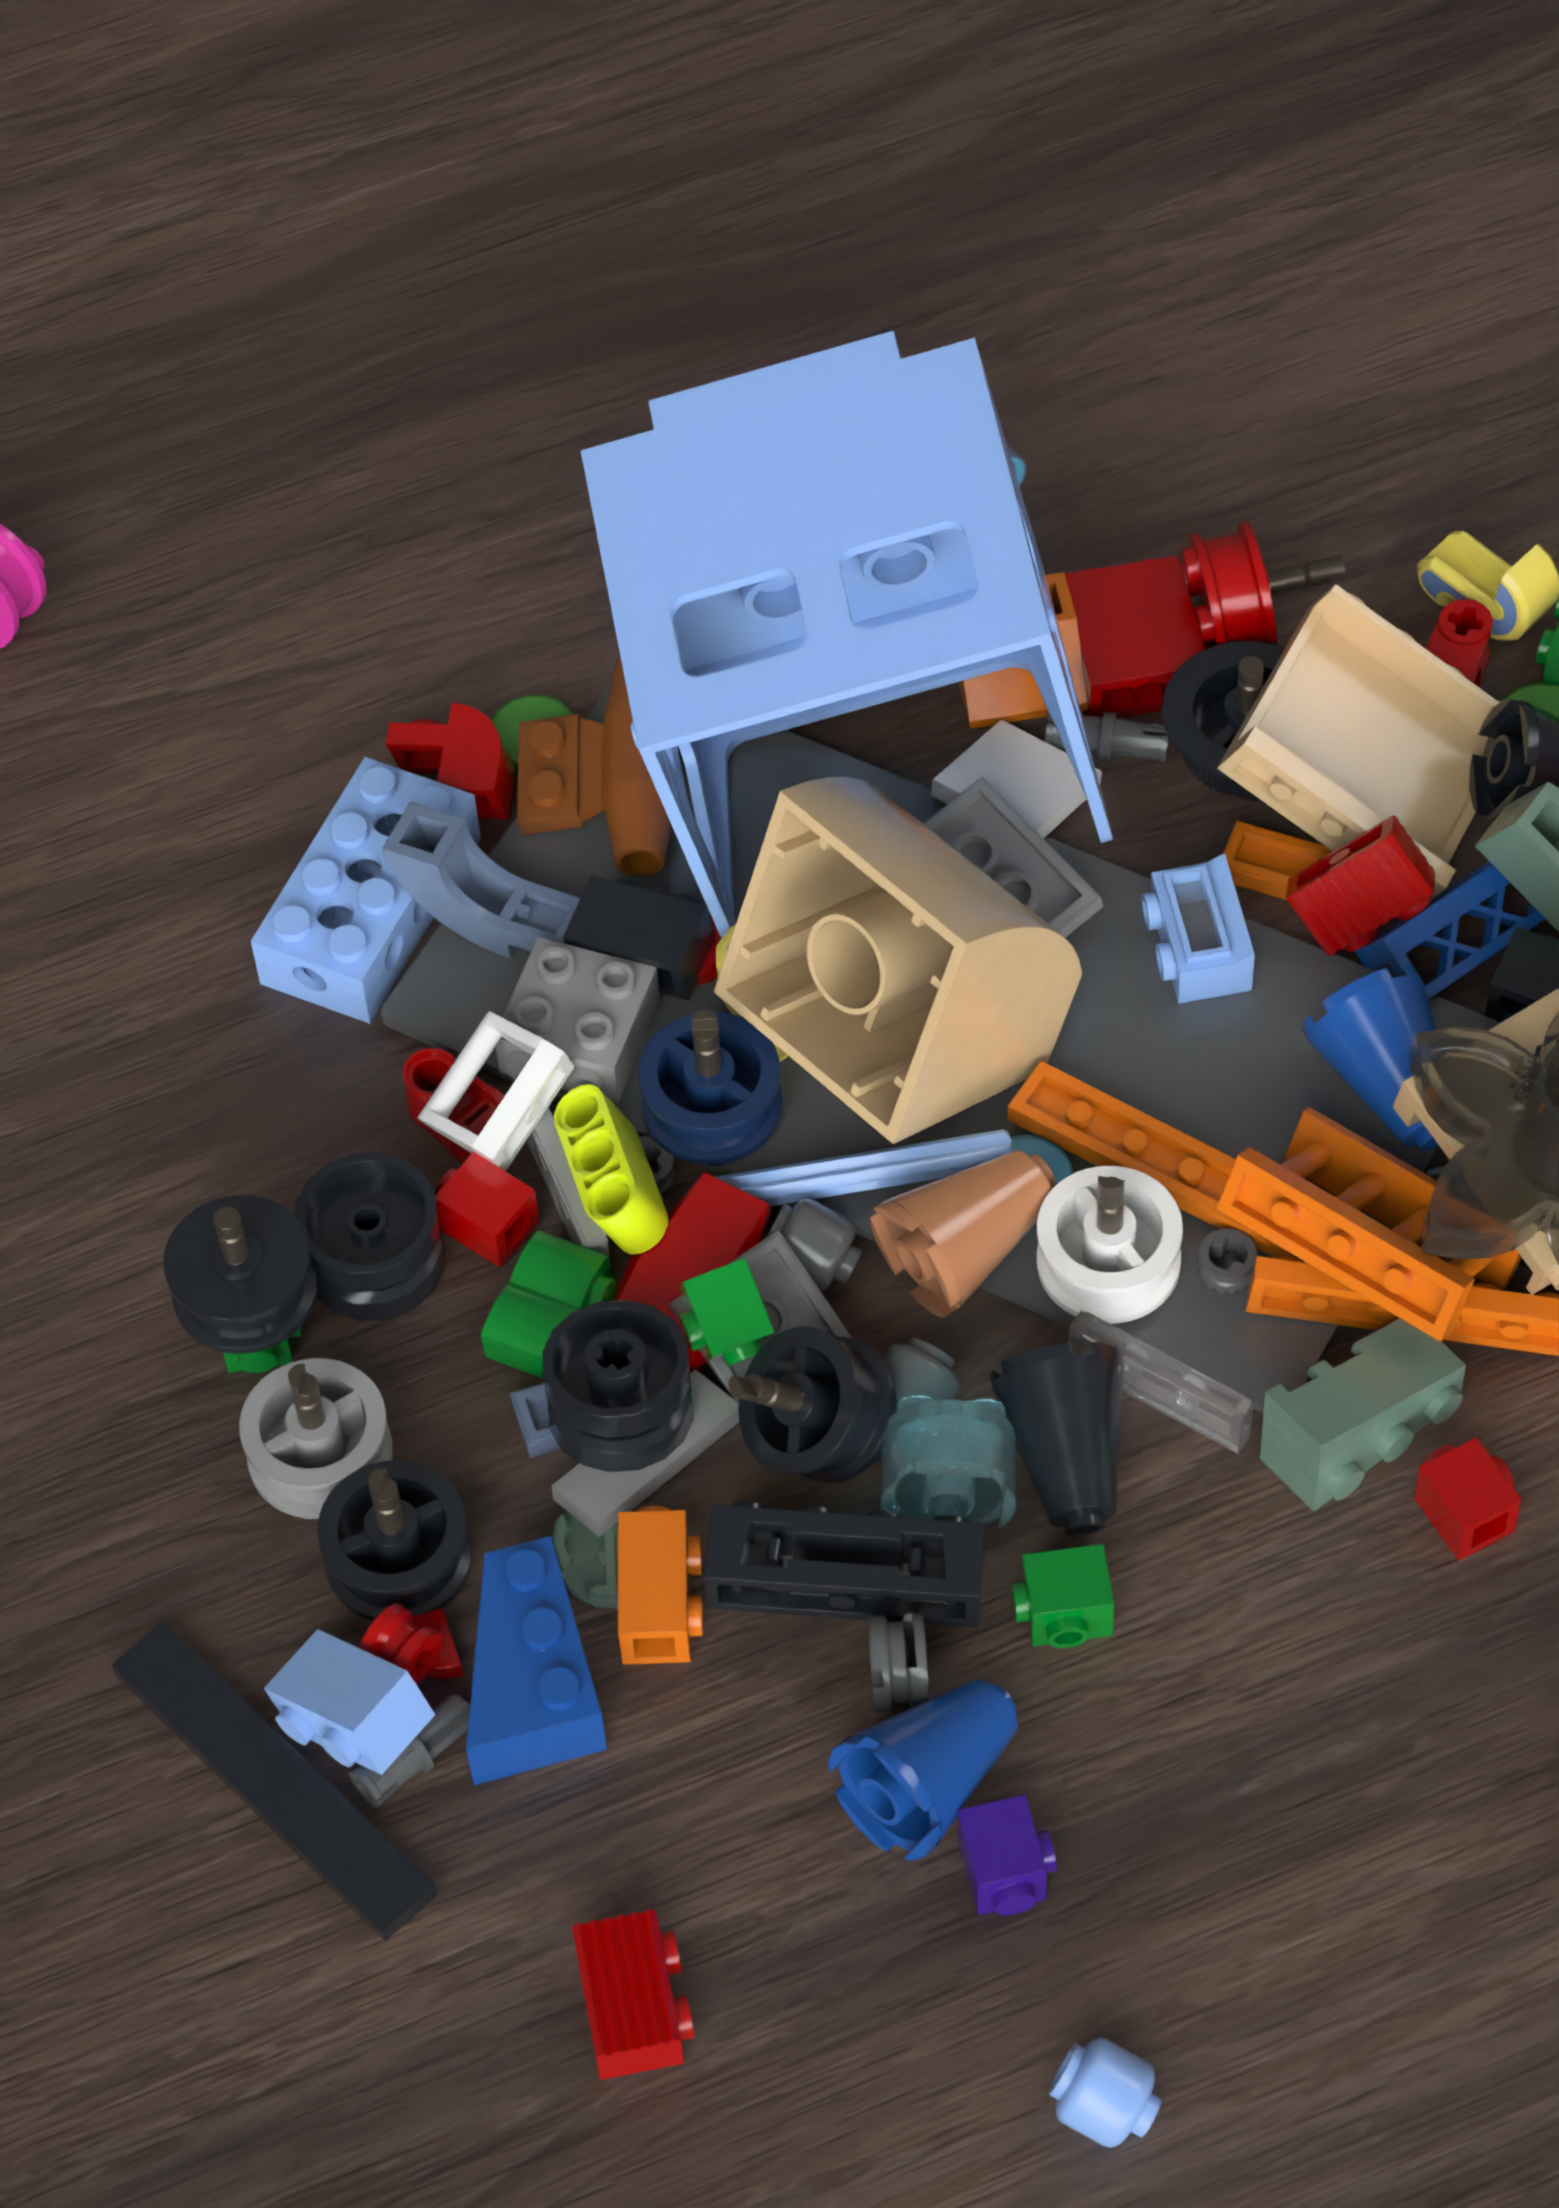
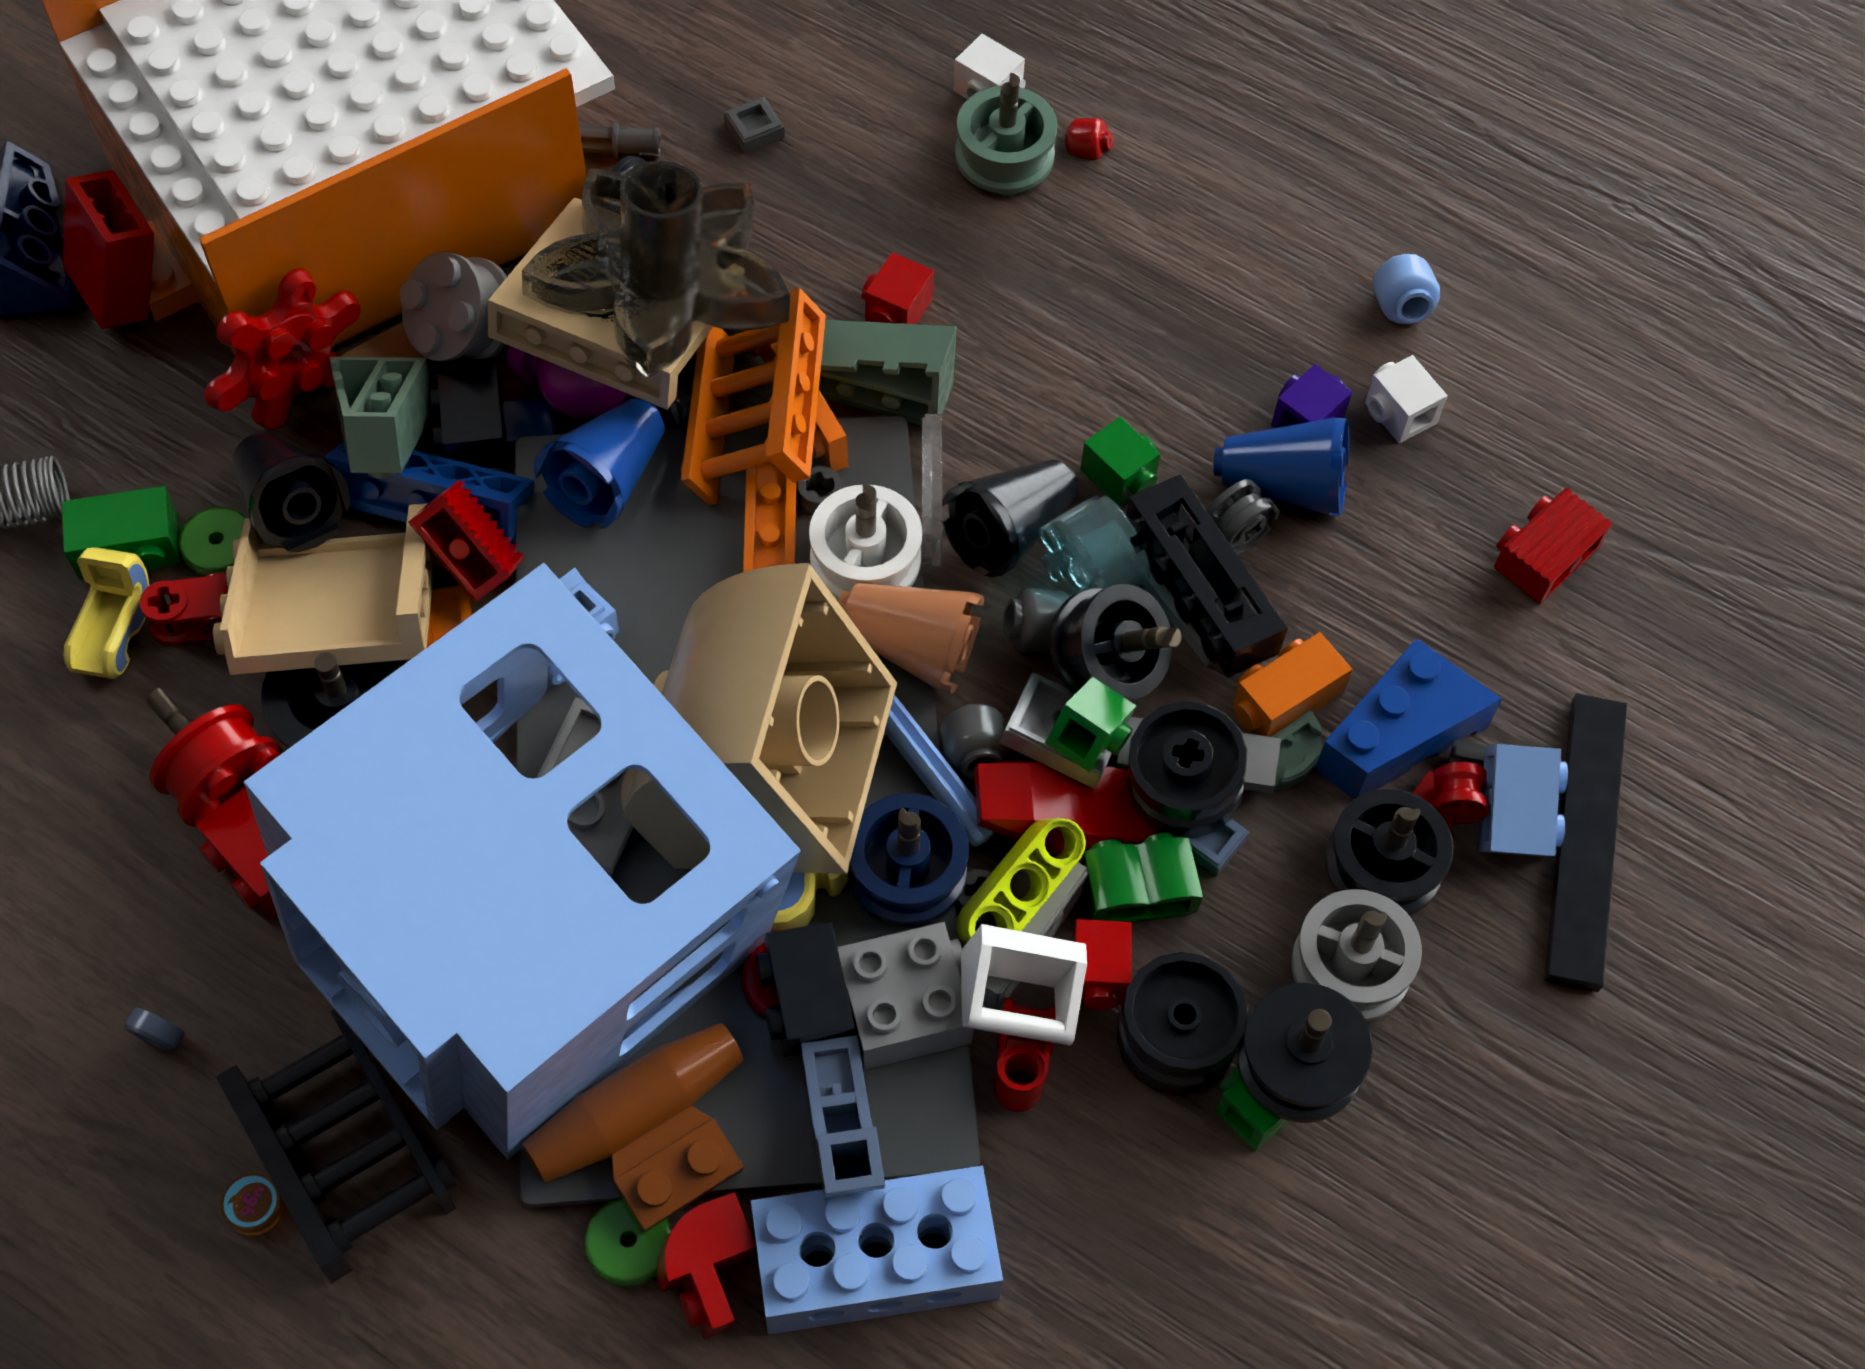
camera: 130 degrees left, 5 degrees up
none -> white brick [1365,355,1448,444]

